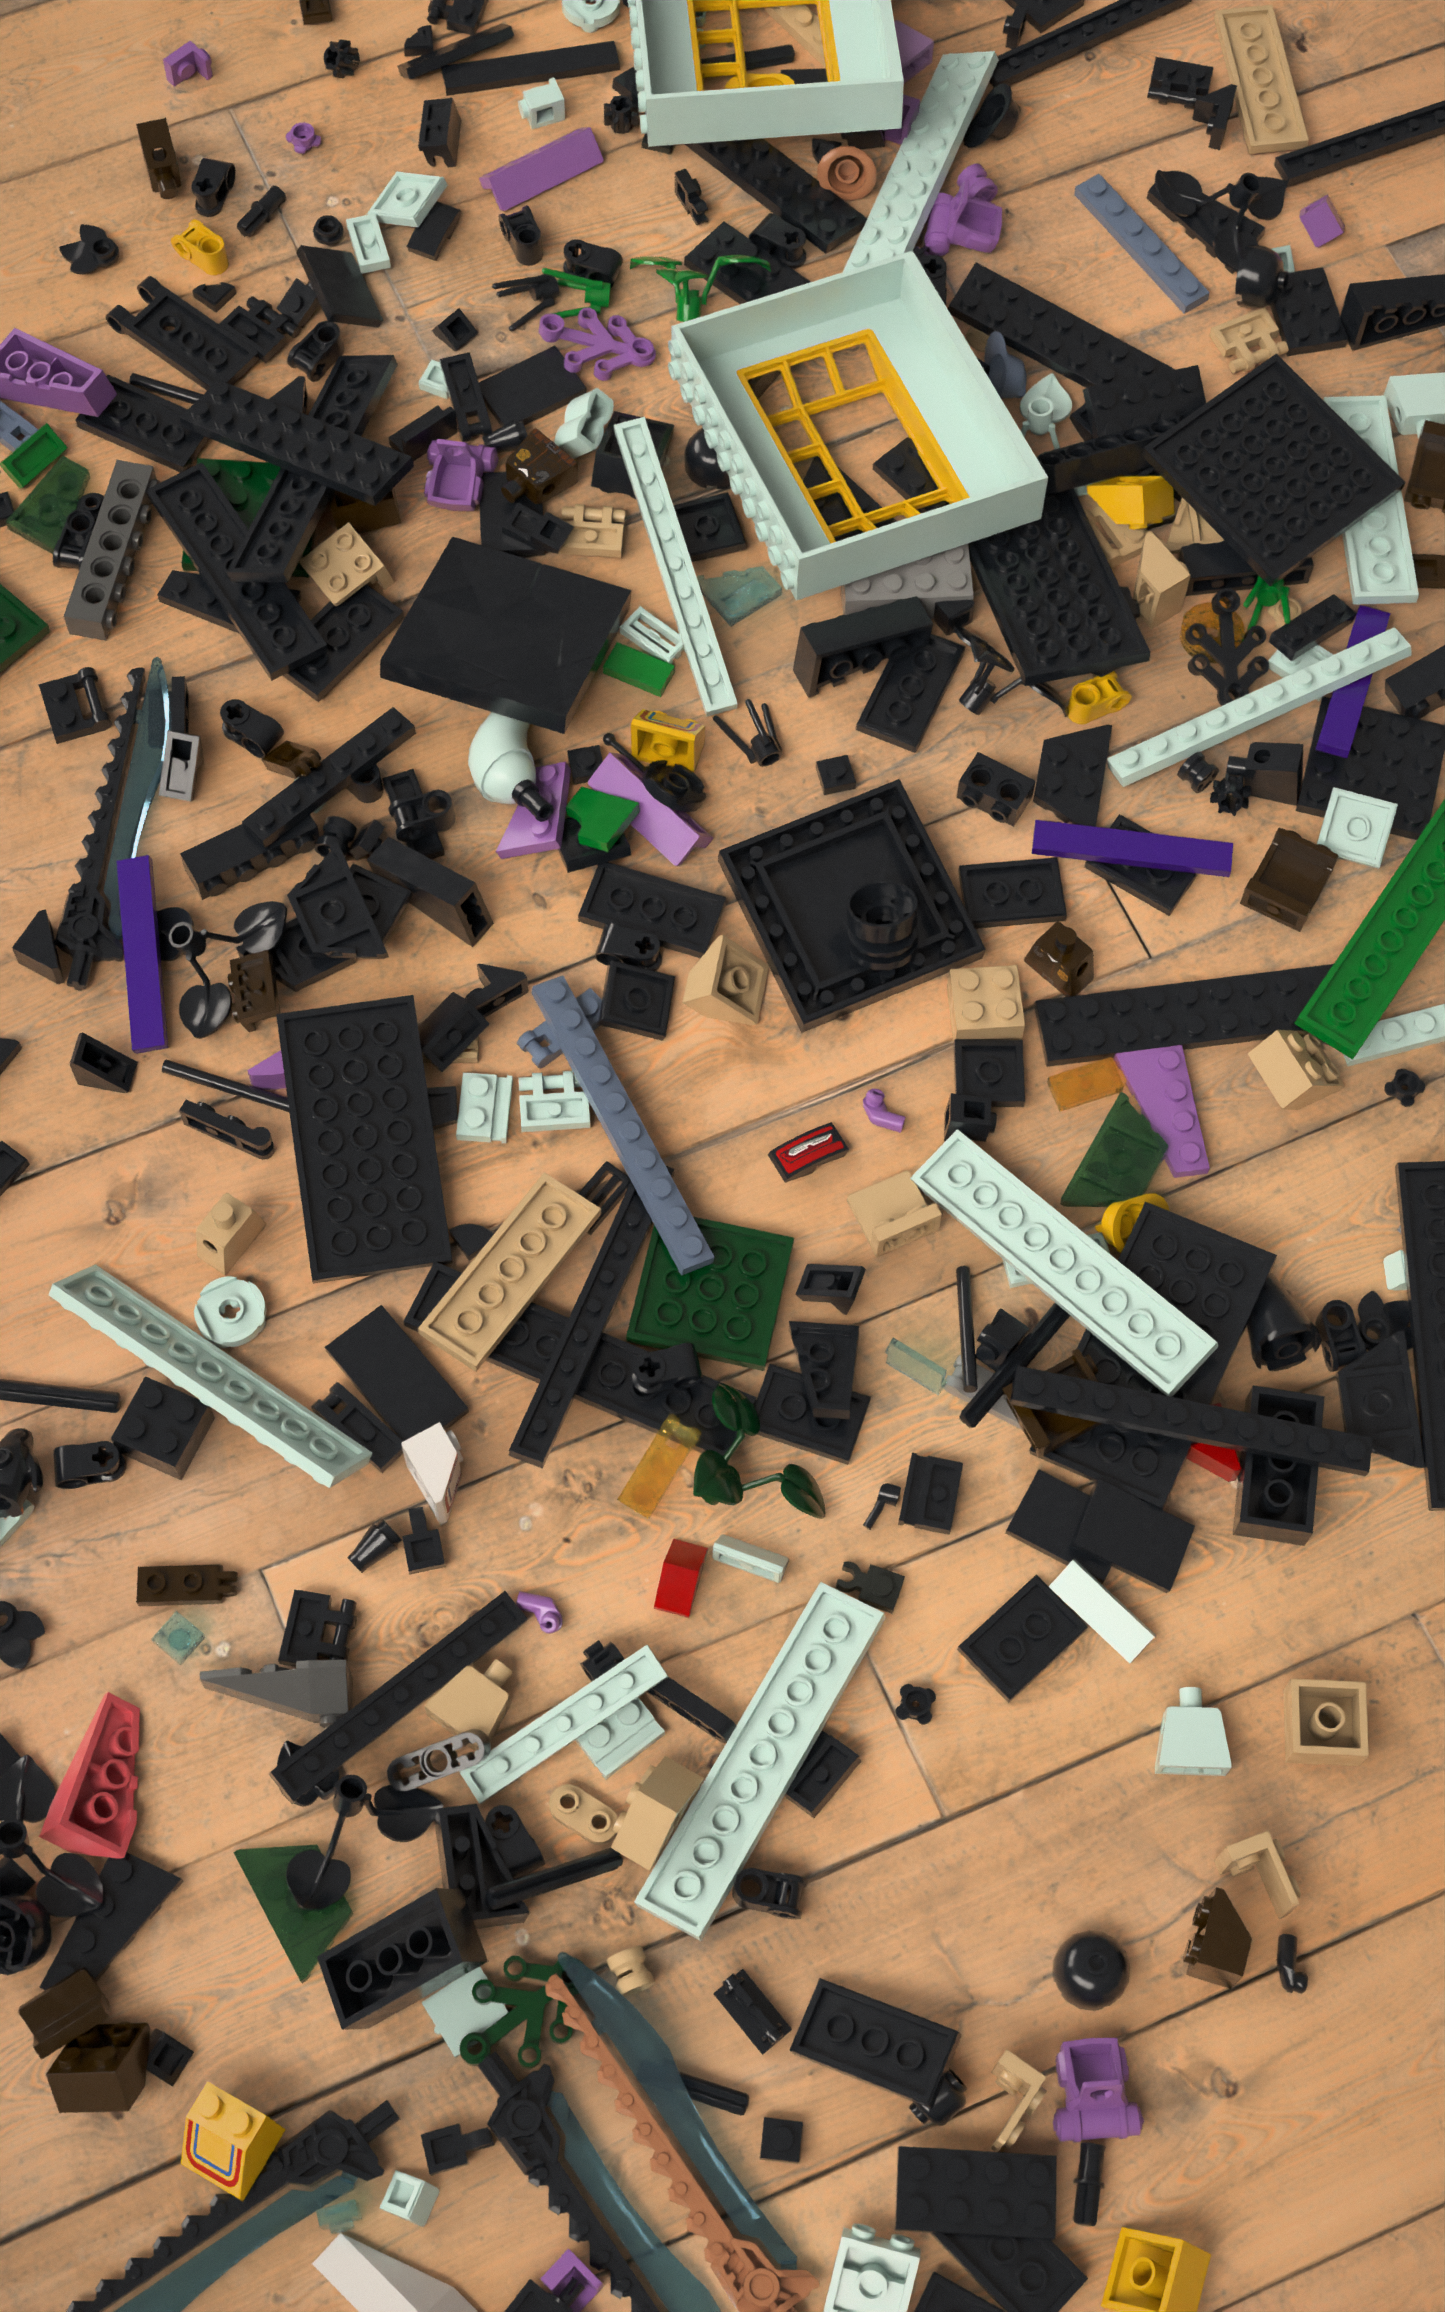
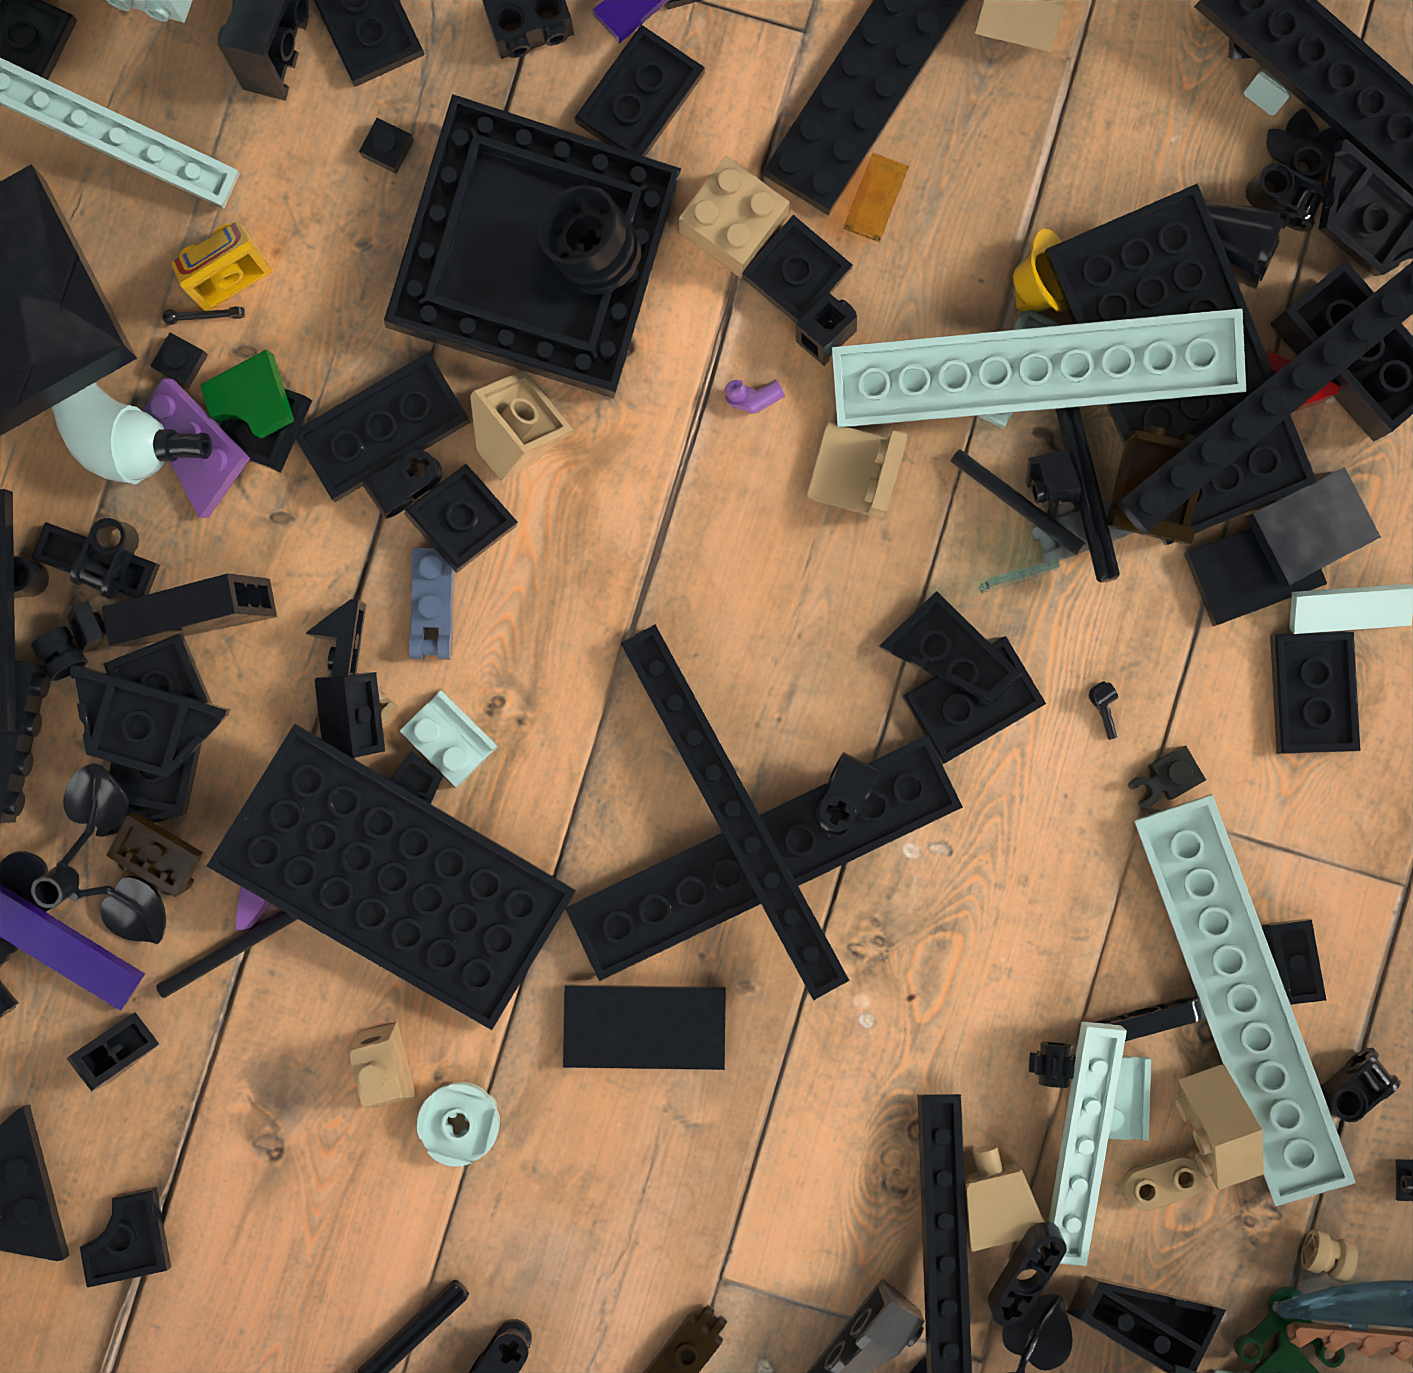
camera: 50 degrees left, 20 degrees up
light aqua plate [49,1264,373,1488] -> none
black brick [111,1376,215,1480] -> none
black plate [179,1099,275,1160] -> none
black plate [278,1589,357,1667] -> none
black plate [311,1382,404,1473] -> none
black cone [347,1519,402,1573] -> none
white slope [401,1422,463,1525] -> none
black plate [402,1506,446,1574] -> none
tan plate [418,1172,601,1372] -> none
black tile [449,1224,494,1261] -> none
black piece [486,1805,546,1880] -> none
black axle [486,1848,623,1909] -> none
medium lavender arm [516,1591,562,1634] -> none
light aqua plate [518,1071,590,1132] -> none
sand blue plate [531,976,715,1276] -> none
black tile [578,1161,631,1235] -> none
medium lavender panel [588,752,713,866] -> none
green tile [603,642,675,697] -> none
clear yellow plate [617,1414,702,1519] -> none
light aqua tile [620,606,685,664] -> none
dark green plate [626,1217,794,1371] -> none
black tile [643,760,706,812] -> none
red slope [654,1539,708,1618] -> none
dark green plant [693,1383,825,1519] -> none
clear light blue wing [697,566,782,627] -> none
black plant [713,699,783,767] -> none
light aqua slope [713,1534,789,1583] -> none
slope [768,1122,849,1183] -> none
black slope [795,1264,866,1315] -> none
black plate [896,1684,936,1725] -> none
black plate [898,1453,963,1535] -> none
dark brown torso [1024,922,1094,997] -> none
clear green wing [1060,1092,1169,1207] -> none
medium lavender wing [1114,1045,1210,1178] -> none

